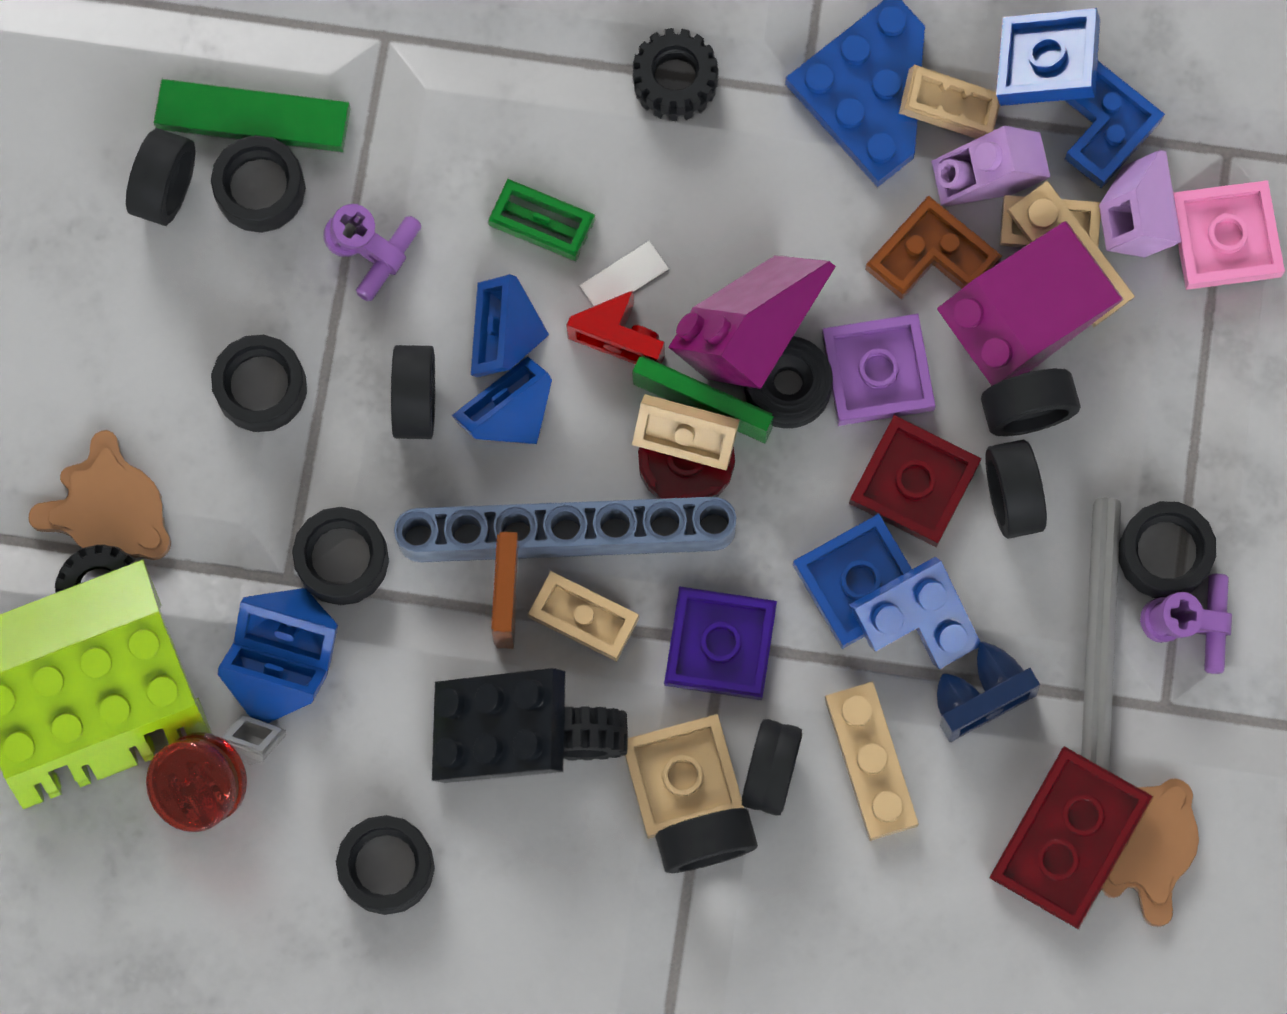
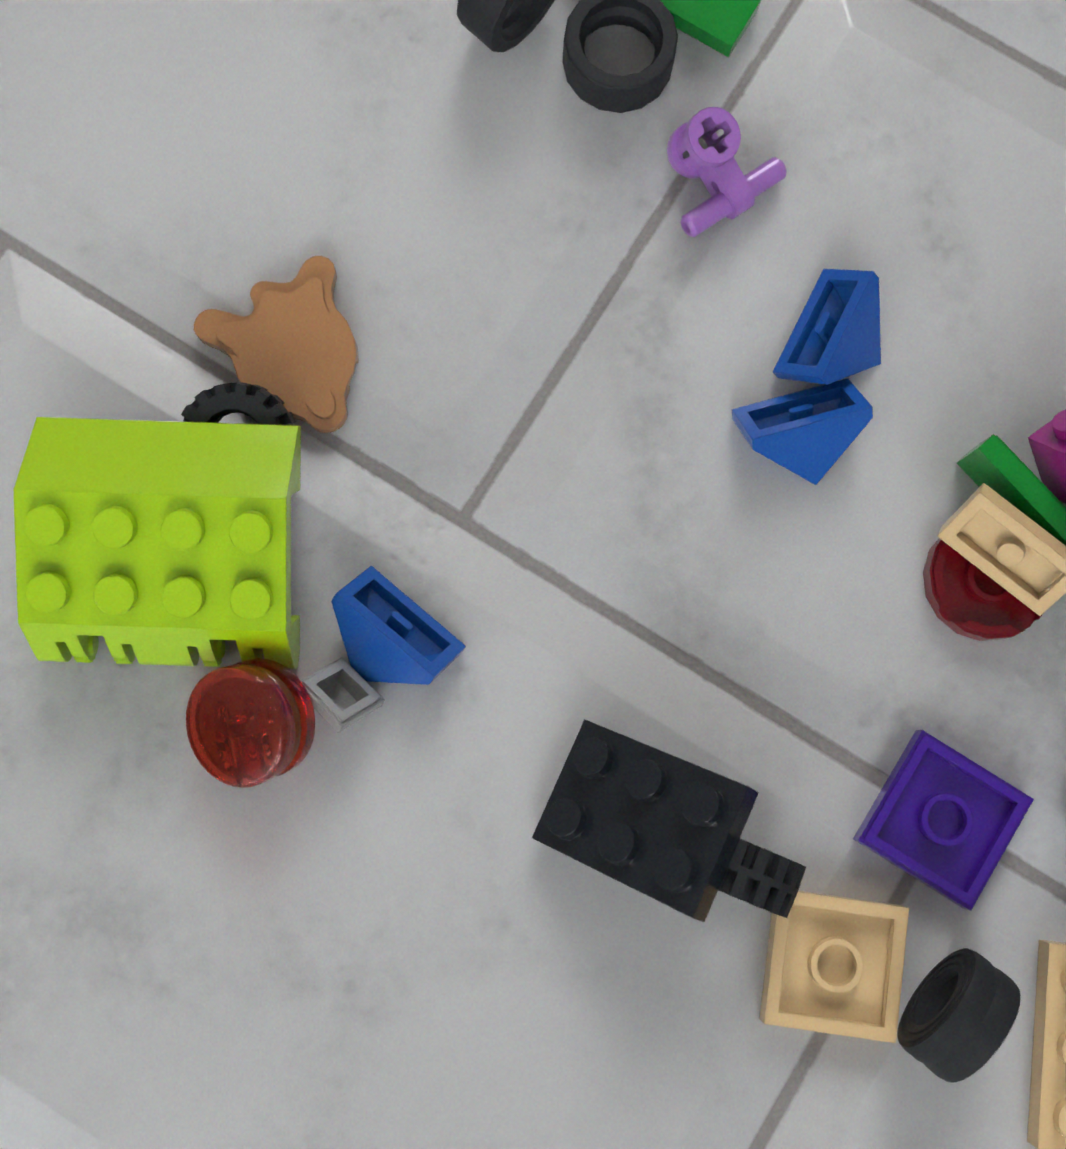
camera: 15 degrees right, 5 degrees up
black tyre [211,334,307,432] -> none
blue slope [233,588,338,671] -> none
black tyre [292,507,389,605] -> none
black tyre [336,815,435,915] -> none
black tyre [391,345,435,439] -> none
sand blue beam [394,497,737,562] -> none
green tile [488,179,596,262] -> none
dark orange tile [491,532,519,649] -> none
tan plate [528,571,639,662] -> none
red slope [566,291,665,364] -> none
white sticker [579,241,669,306] -> none
black tyre [655,808,758,873] -> none

